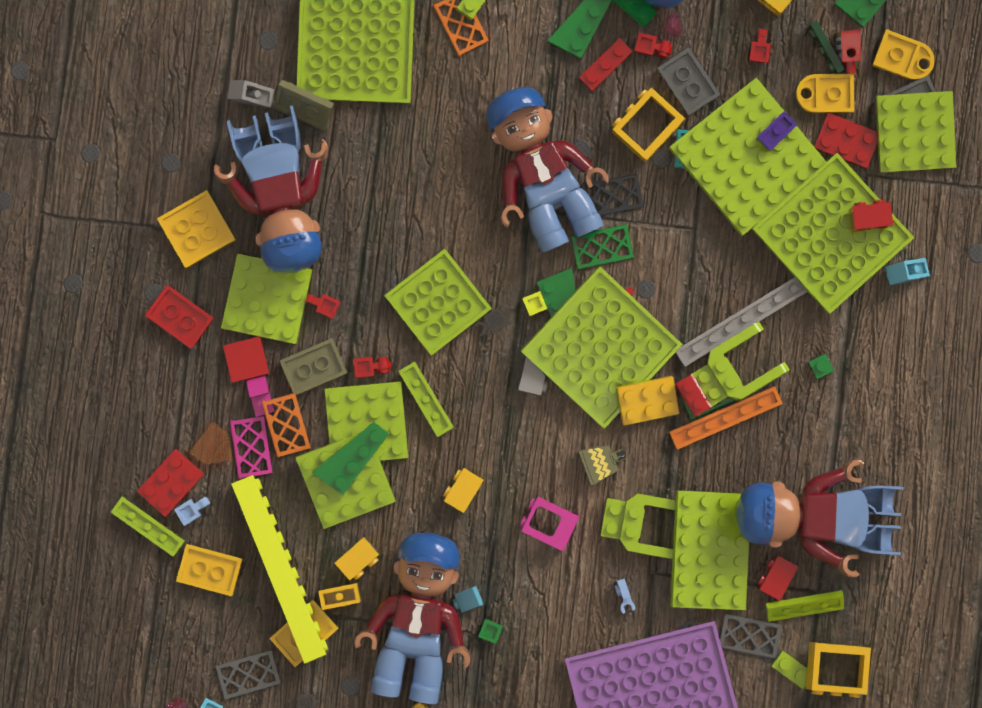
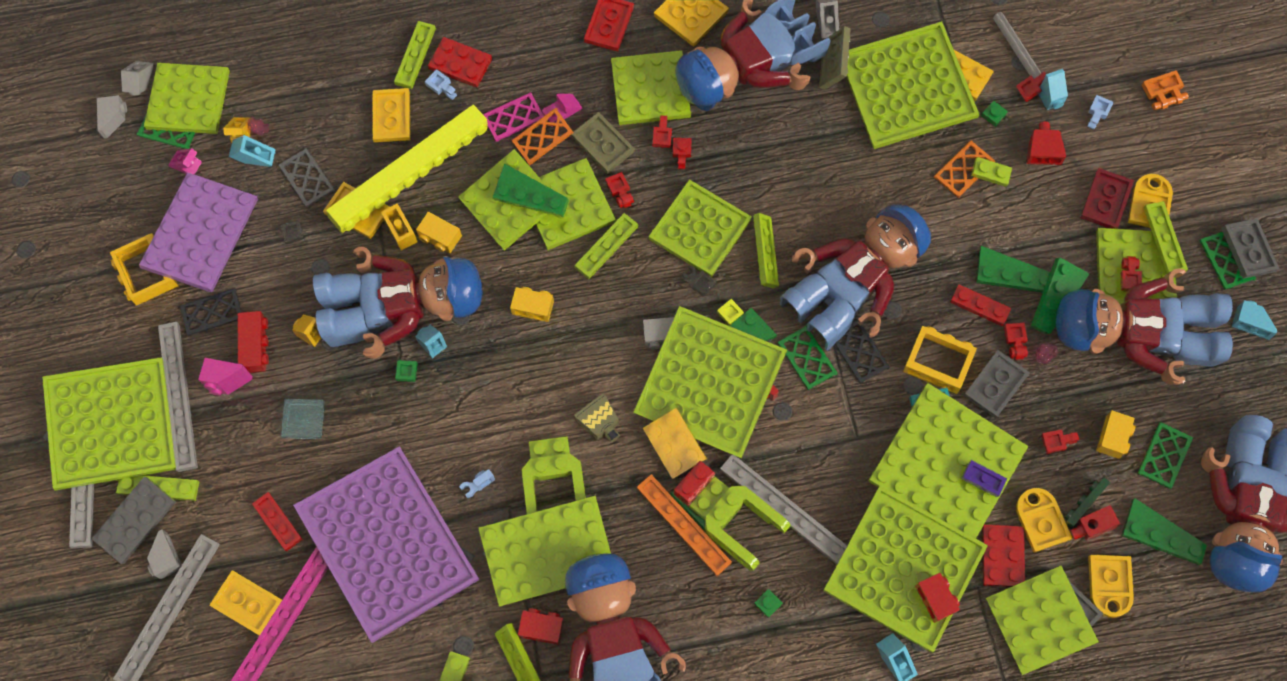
camera: 75 degrees right, 15 degrees down
clear orange slope [189,421,232,464] -> none
red tile [223,336,270,383] -> none
dark pink window [520,497,580,551] -> none
dark grey window [720,614,782,659] -> none
none -> red plate [673,138,692,169]
none -> lime plate [753,213,779,289]

